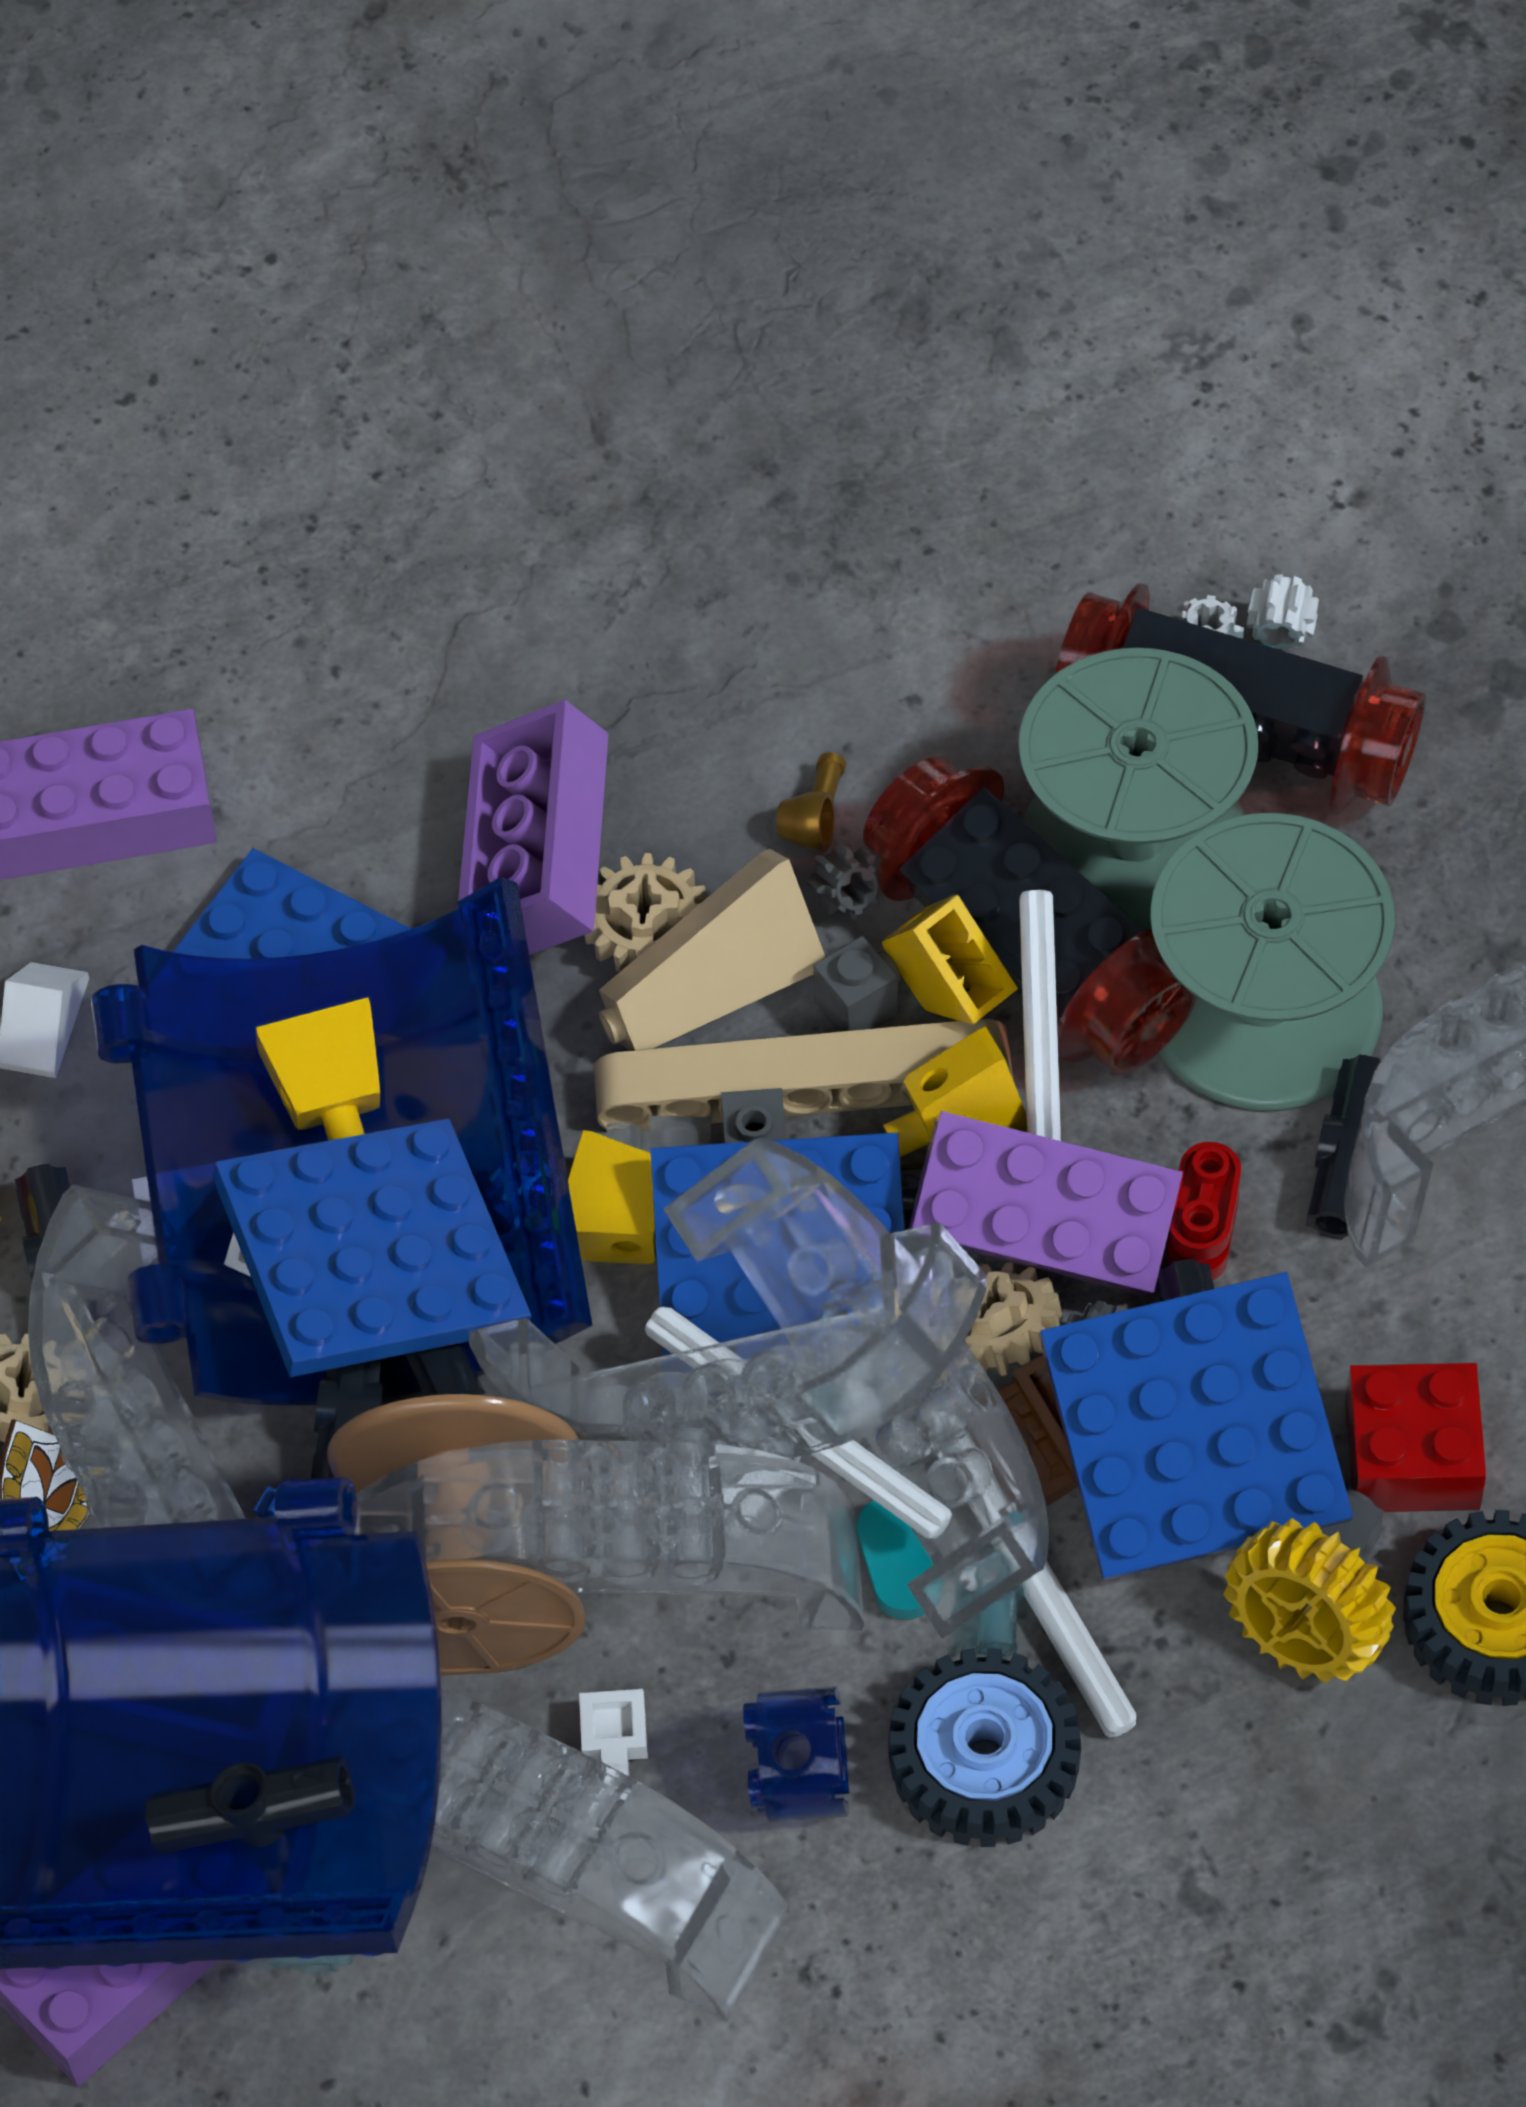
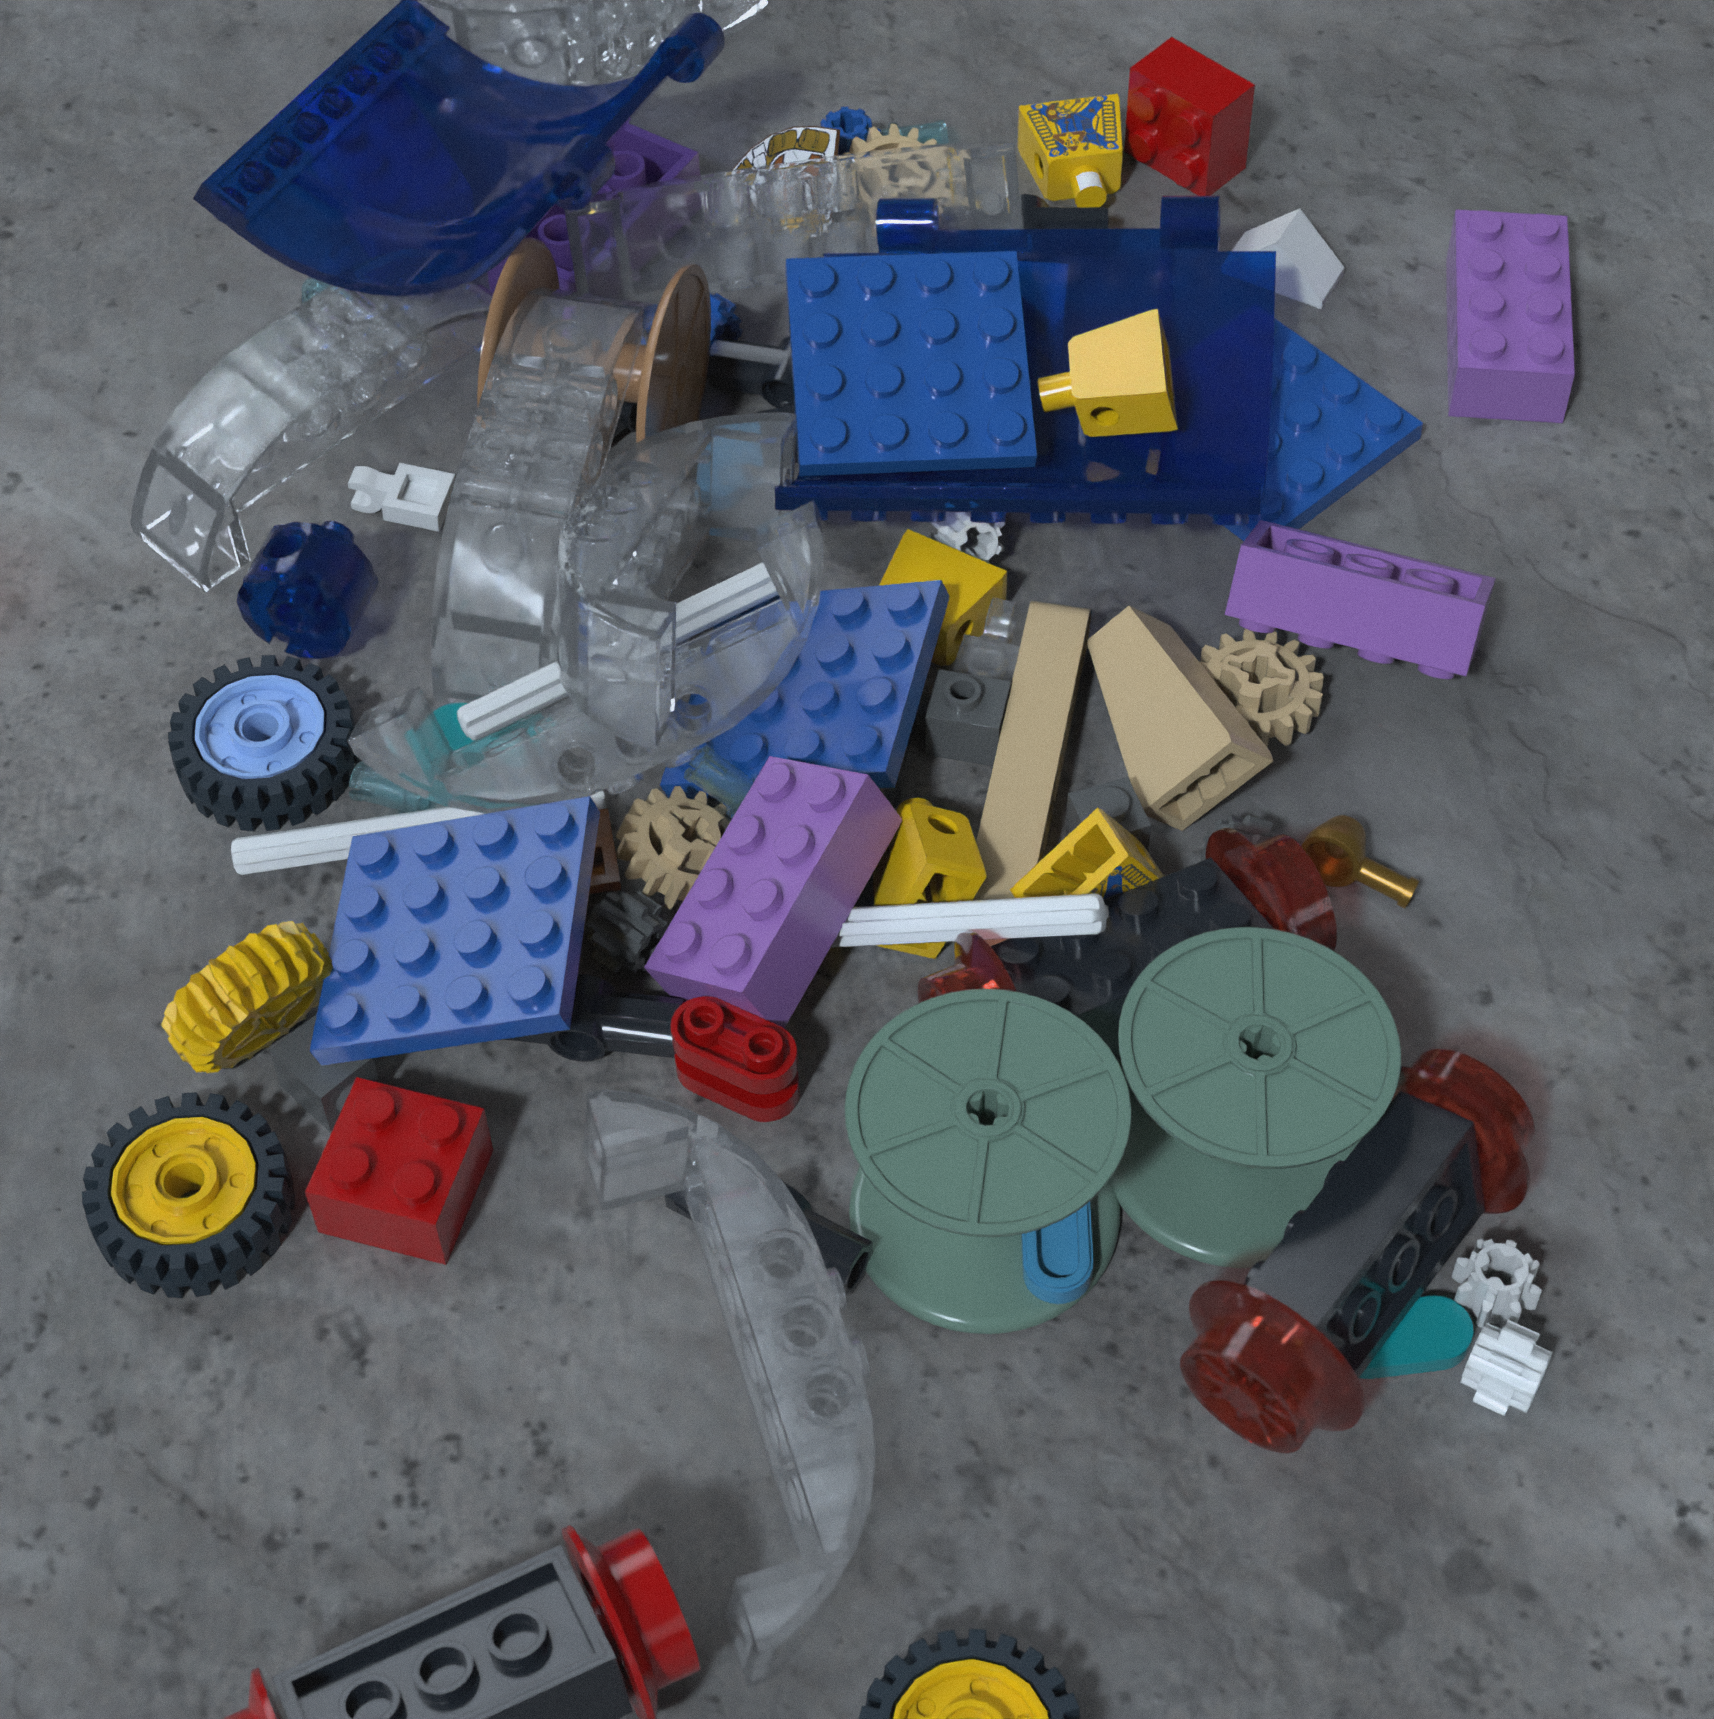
camera: 105 degrees right, 5 degrees down
black piece [145,1756,355,1854] -> none

